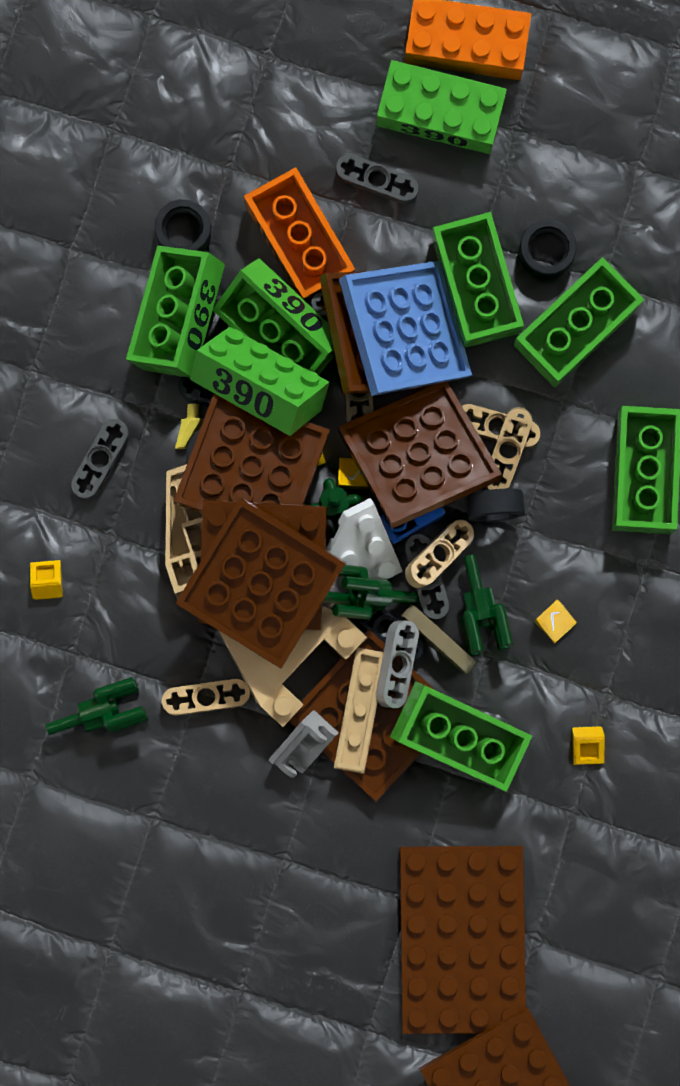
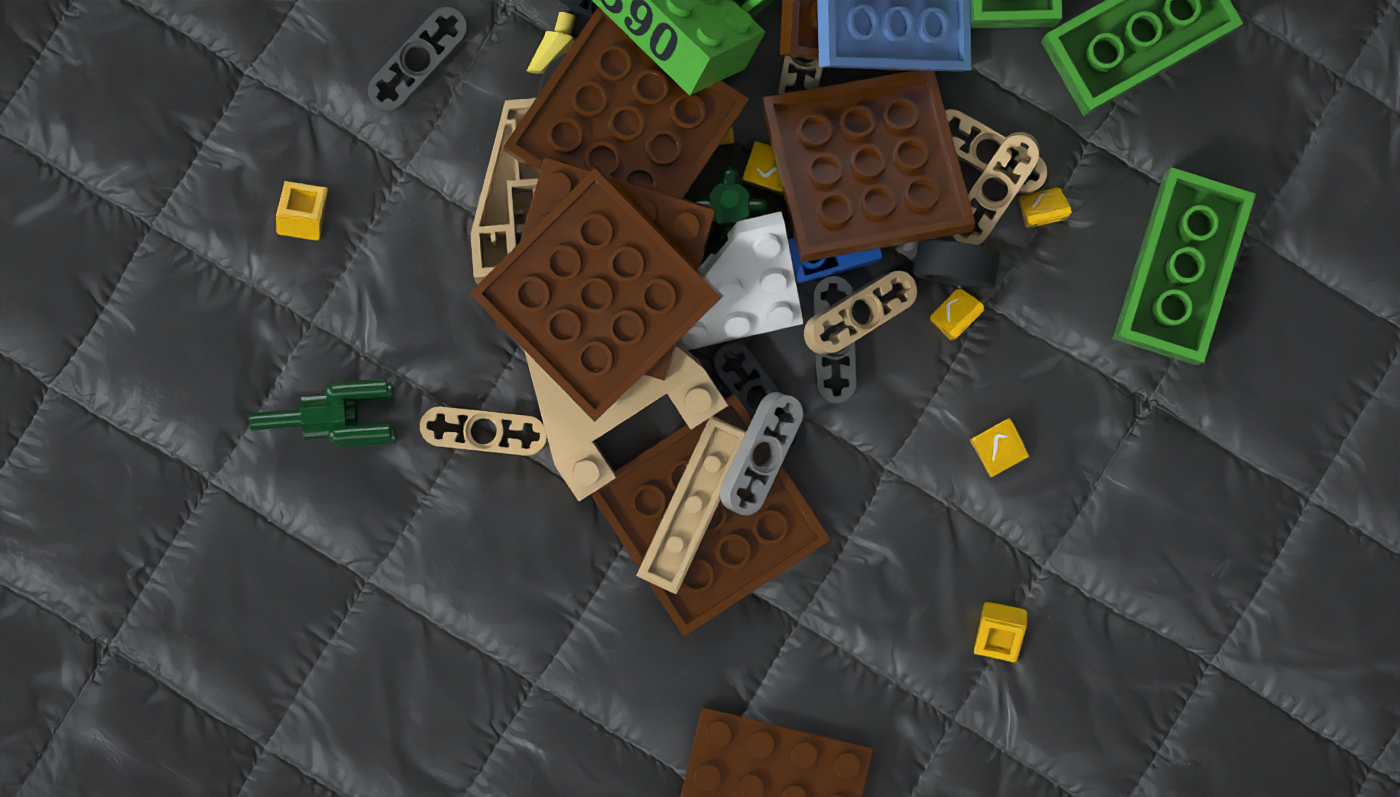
camera: 15 degrees right, 5 degrees up
light grey hinge [268,710,338,778] -> none
dark green plant [323,565,419,620] -> none
bright green brick [390,681,532,792] -> none
dark tan beam [401,604,477,675] -> none
dark green plant [460,554,513,657] -> none
none -> yellow slope [930,289,985,340]
none -> yellow slope [1018,187,1072,229]

